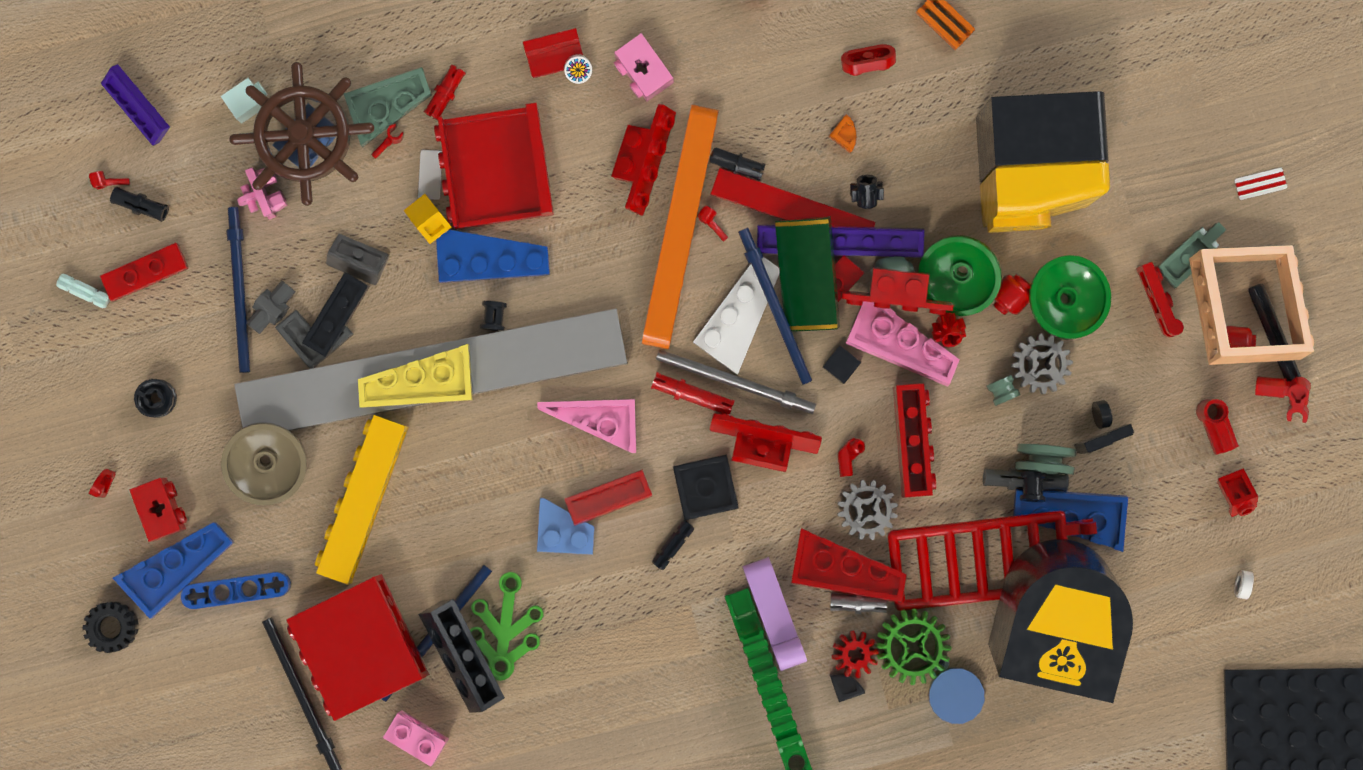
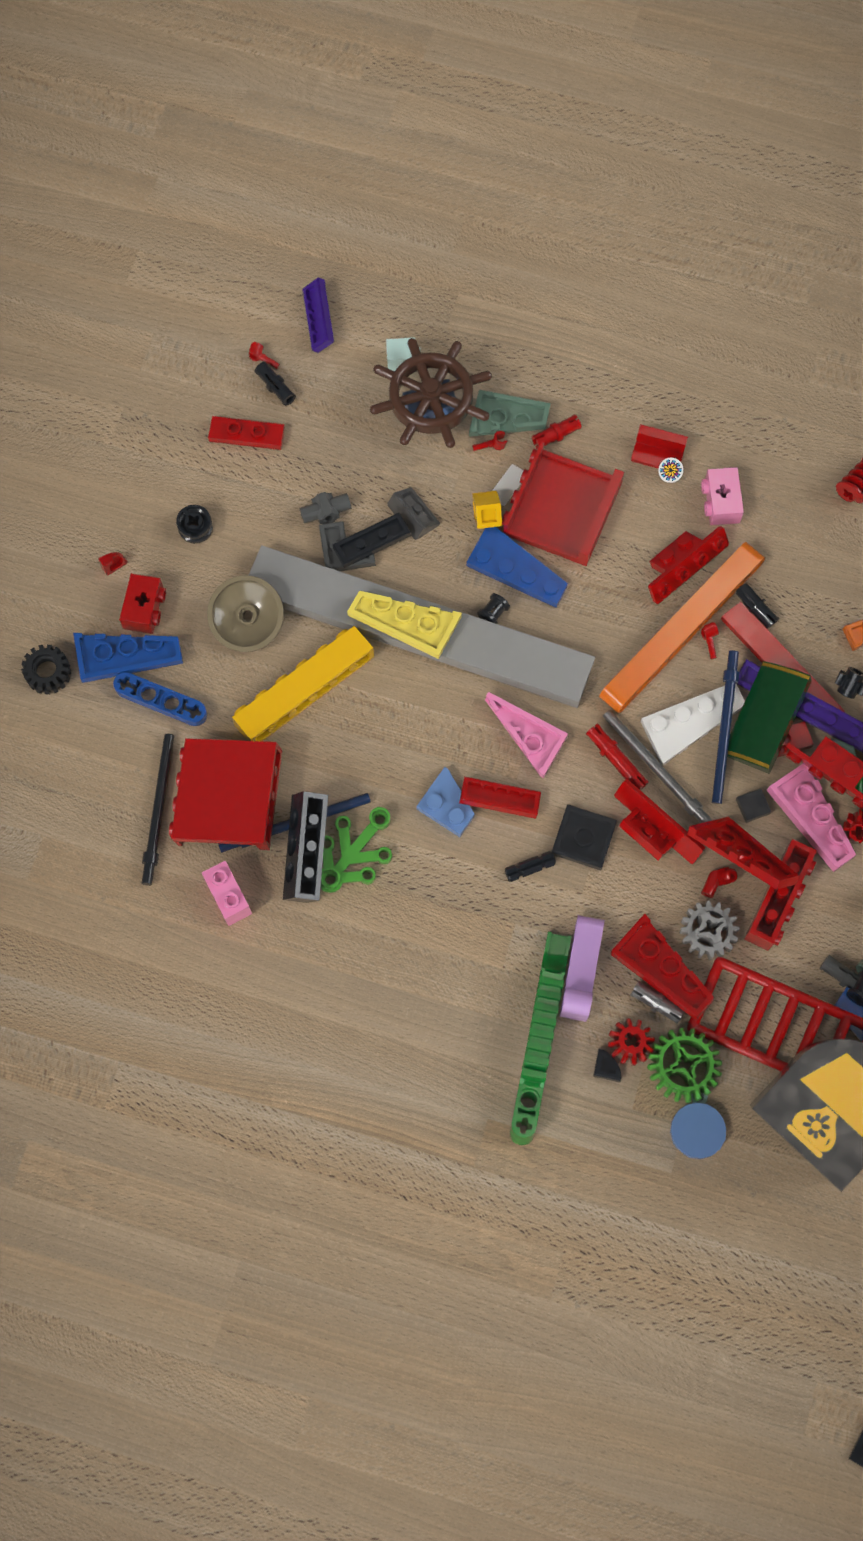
camera: 30 degrees right, 15 degrees down
light aqua axle [56,274,110,308] -> none
dark blue bar [226,207,250,373] -> none
bright pink hips [237,167,287,220] -> none
none -> red wing [687,817,799,889]

